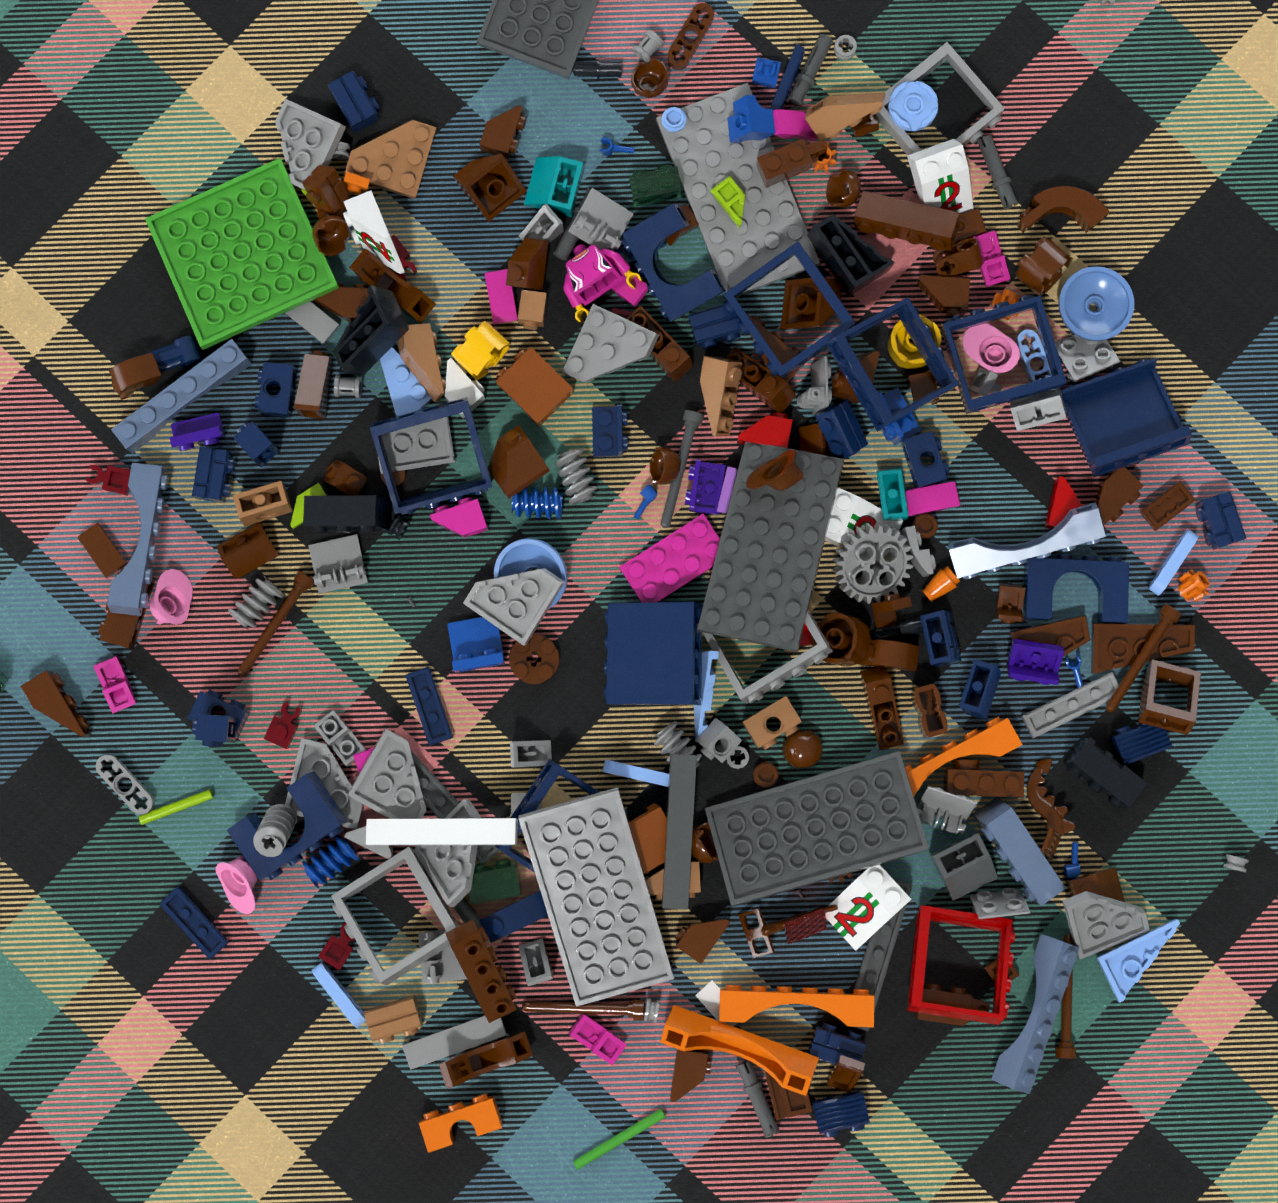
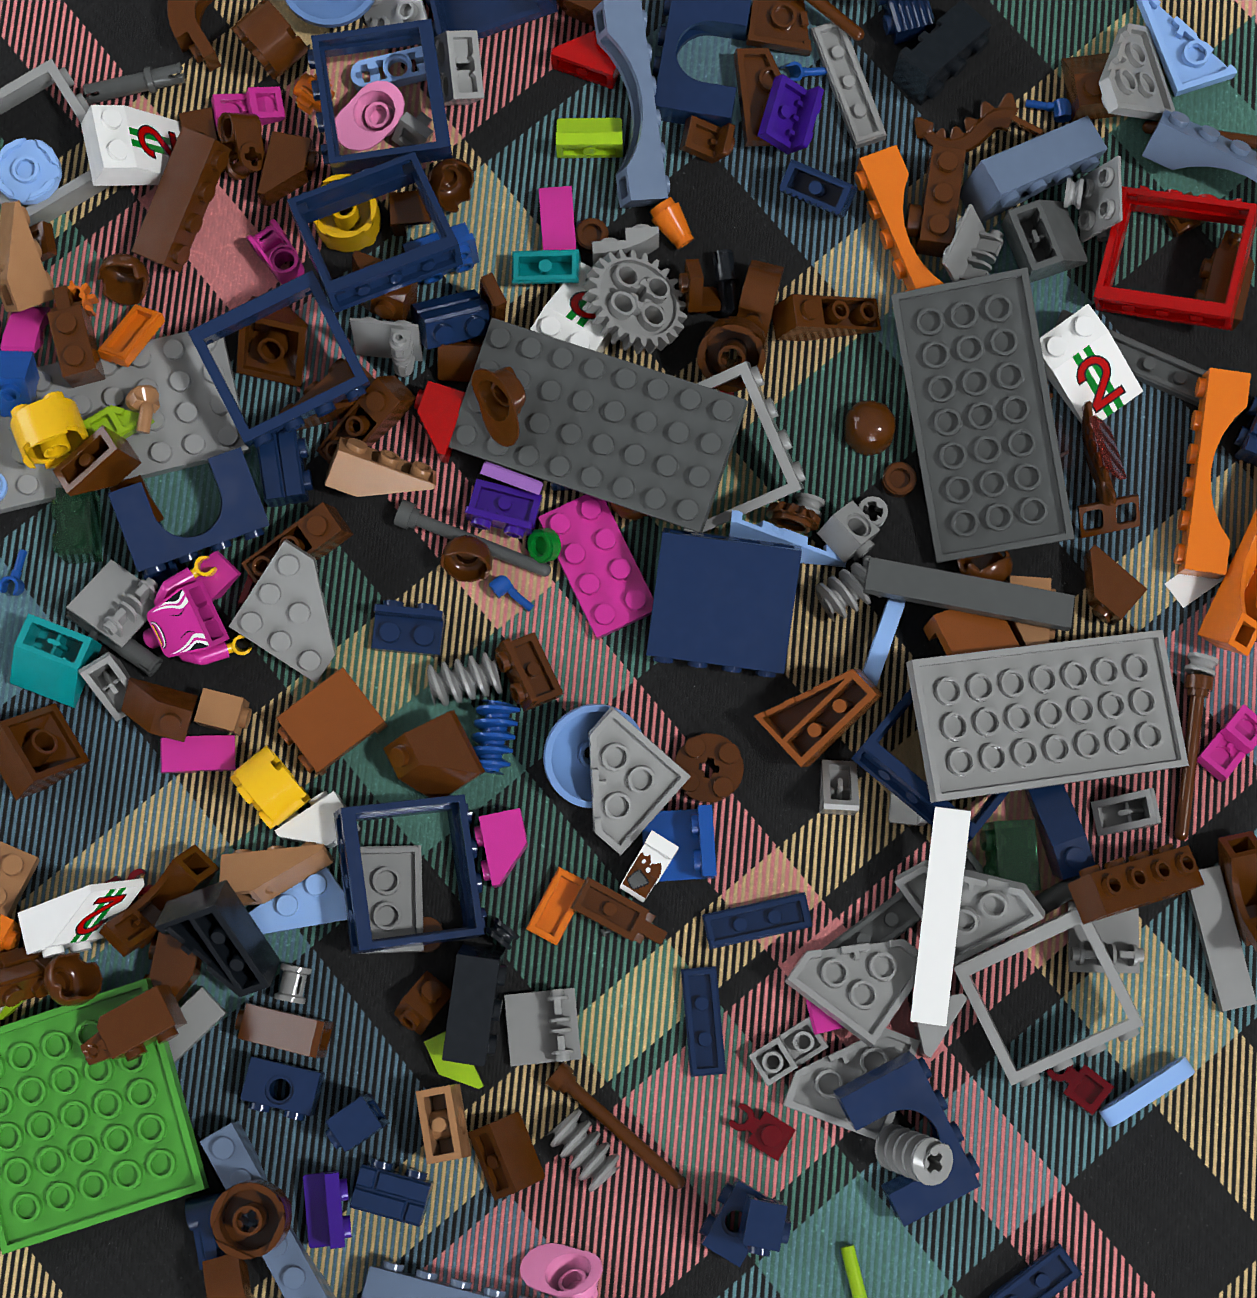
camera: 85 degrees left, 5 degrees down
bright pink piece [216,856,257,914] -> none
blue piece [302,837,360,889] -> none
medium nougat brick [364,995,423,1044] -> none
medium nougat brick [742,696,802,750] -> none
black wedge [807,214,895,297] -> none
dark blue brick [901,431,949,489] -> none
reddish brown brick [911,684,948,738] -> none
dark blue brick [920,610,962,667] -> none
none -> yellow brick [10,391,89,469]
none -> reddish brown slope [53,425,141,496]
none -> reddish brown hinge [80,985,187,1065]
none -> orange tile [97,304,165,368]
none -> medium nougat plate [125,385,160,434]
none -> reddish brown brick [210,1179,292,1260]
none -> dark pink piece [246,218,304,284]
none -> reddish brown hair [427,158,474,213]
none -> reddish brown tile [479,272,507,322]
none -> reddish brown bracket [495,632,563,712]
none -> orange tile [526,867,585,946]
none -> green tile [527,528,561,563]
none -> lime panel [556,118,623,158]
none -> reddish brown hinge [570,877,668,945]
none -> leg [619,831,679,902]
none -> dark blue tile [681,966,726,1077]
none -> dark orange wedge [754,669,884,767]
none -> reddish brown gear [766,501,821,533]
none -> light grey bush [795,493,825,518]
none -> light grey bush [1063,177,1084,209]

